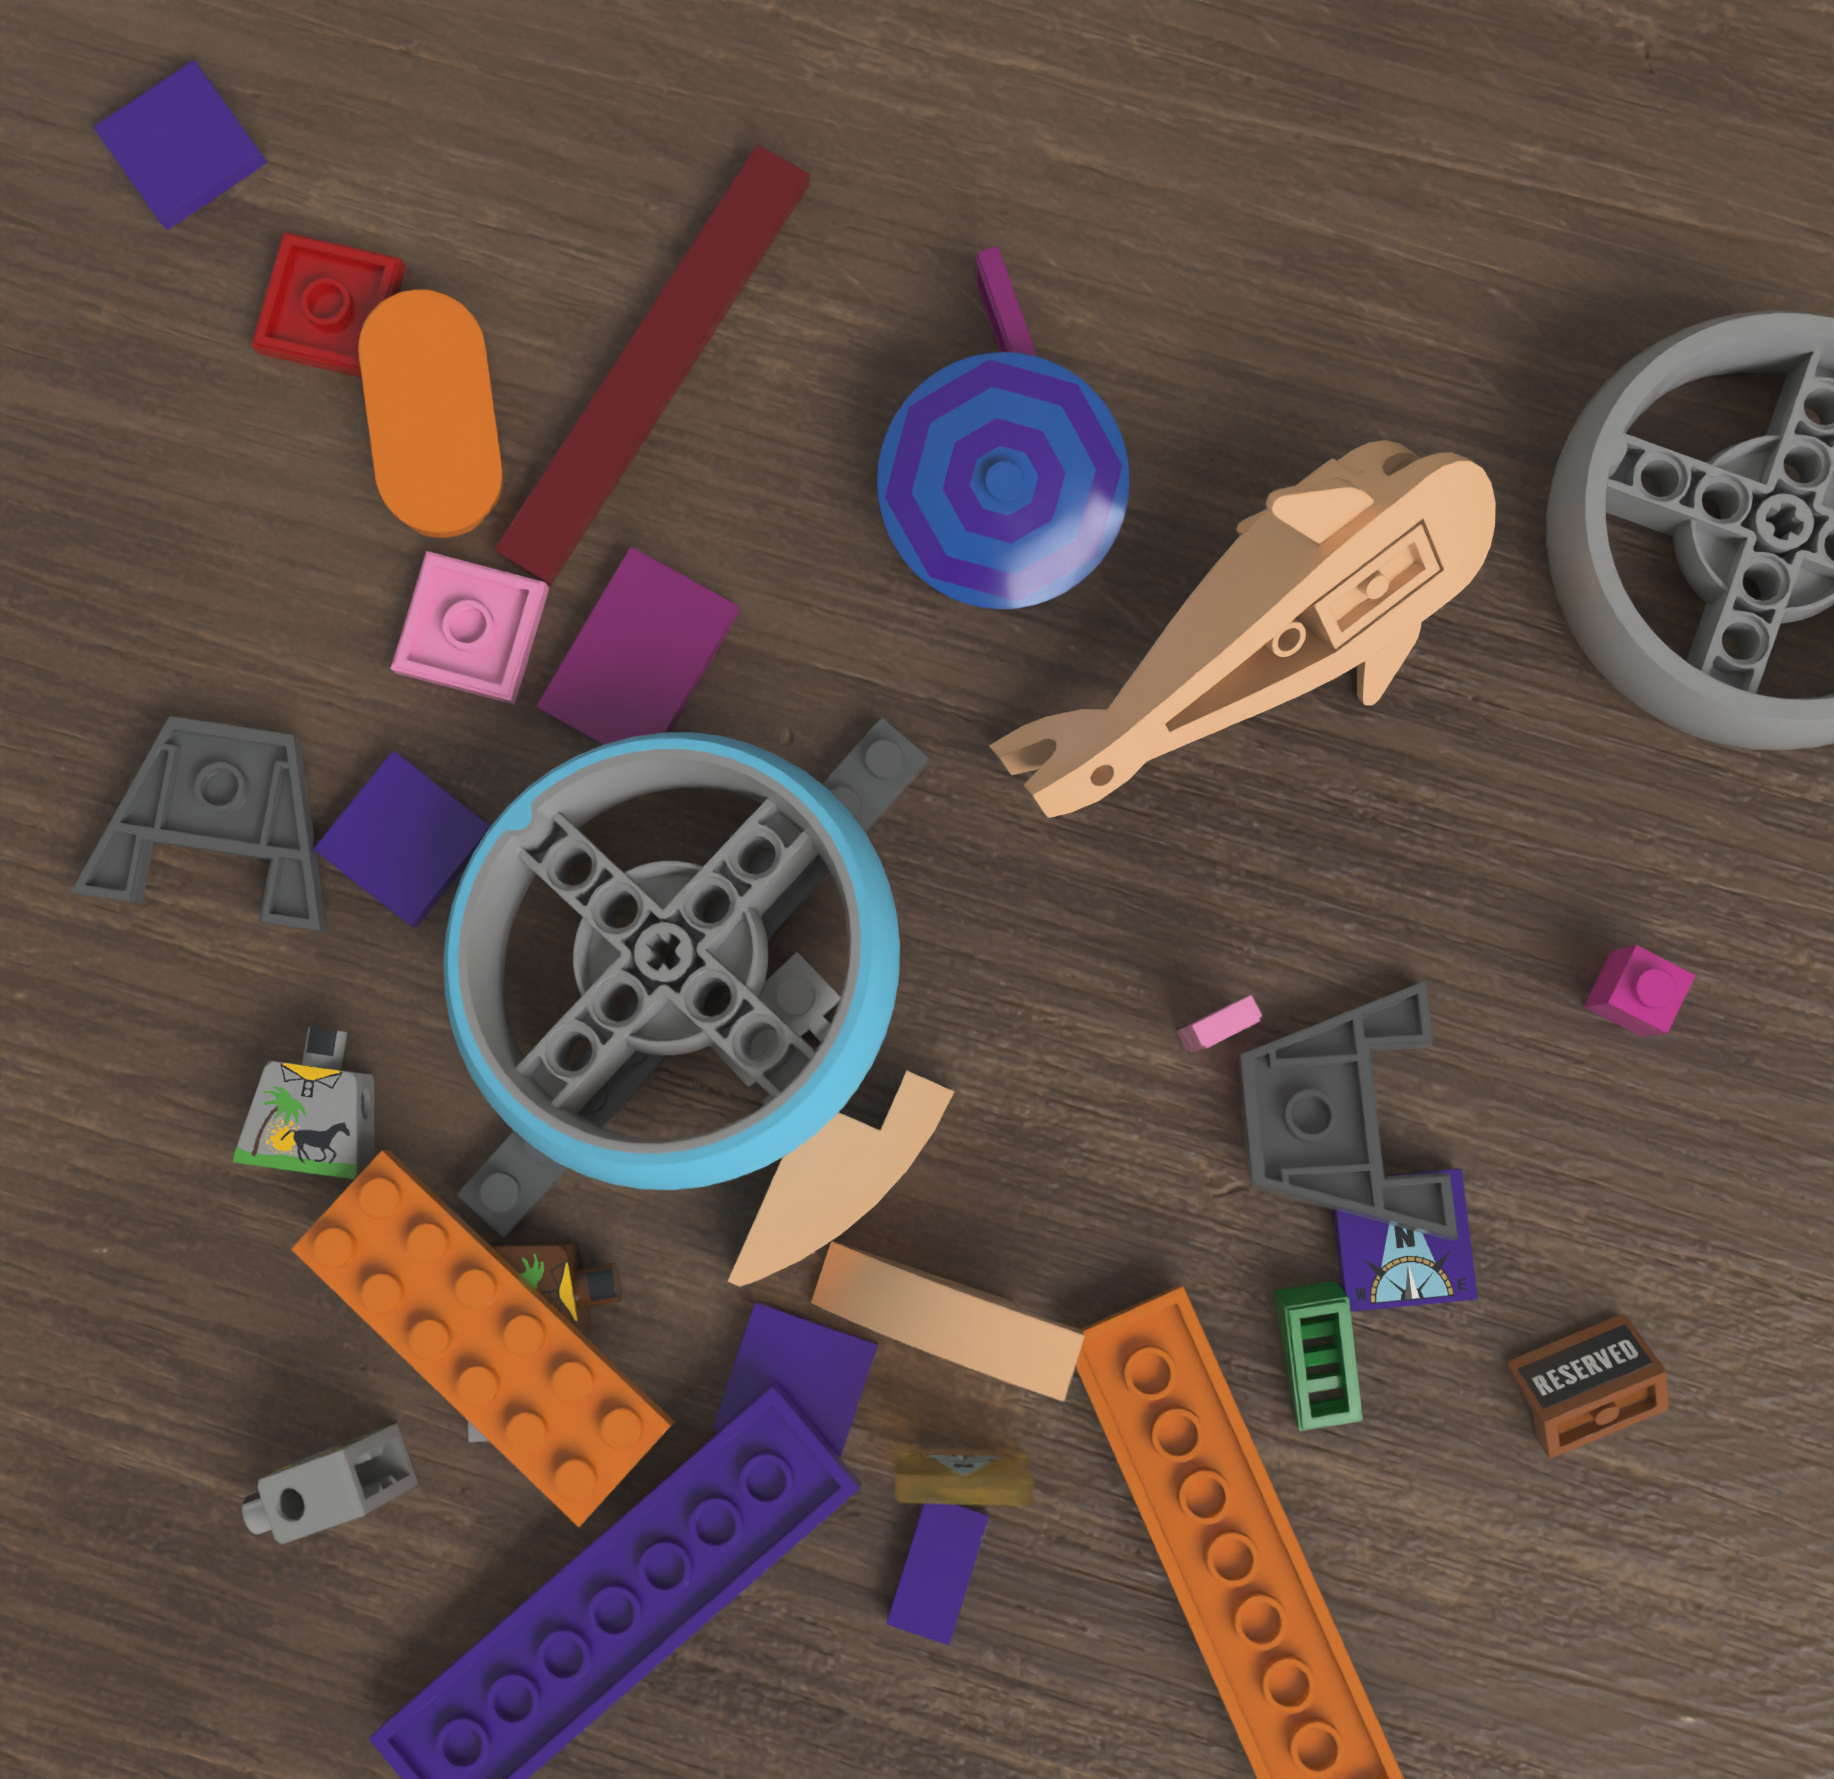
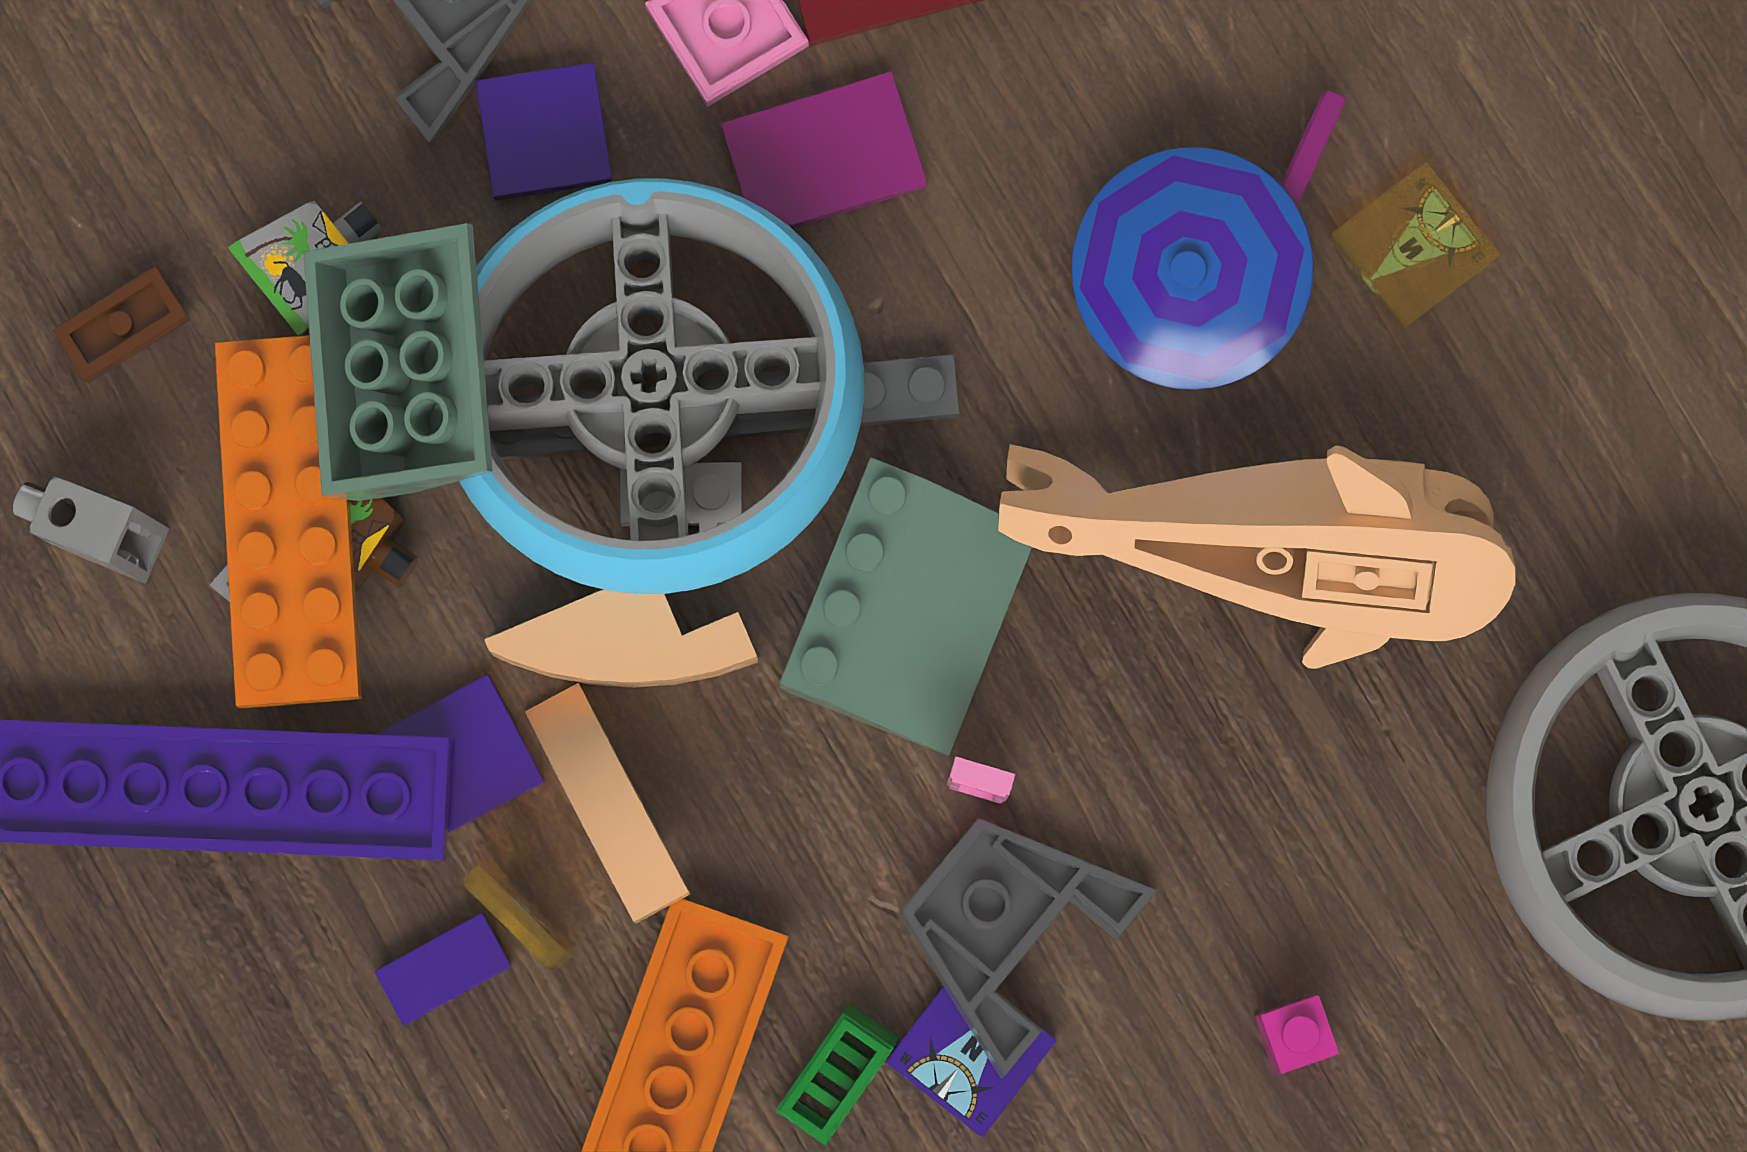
camera: 35 degrees right, 0 degrees up
none -> reddish brown plate [53,266,190,384]
none -> sand green slope [303,223,493,501]
none -> sand green slope [780,457,1032,756]
none -> clear yellow tile [1330,162,1500,330]

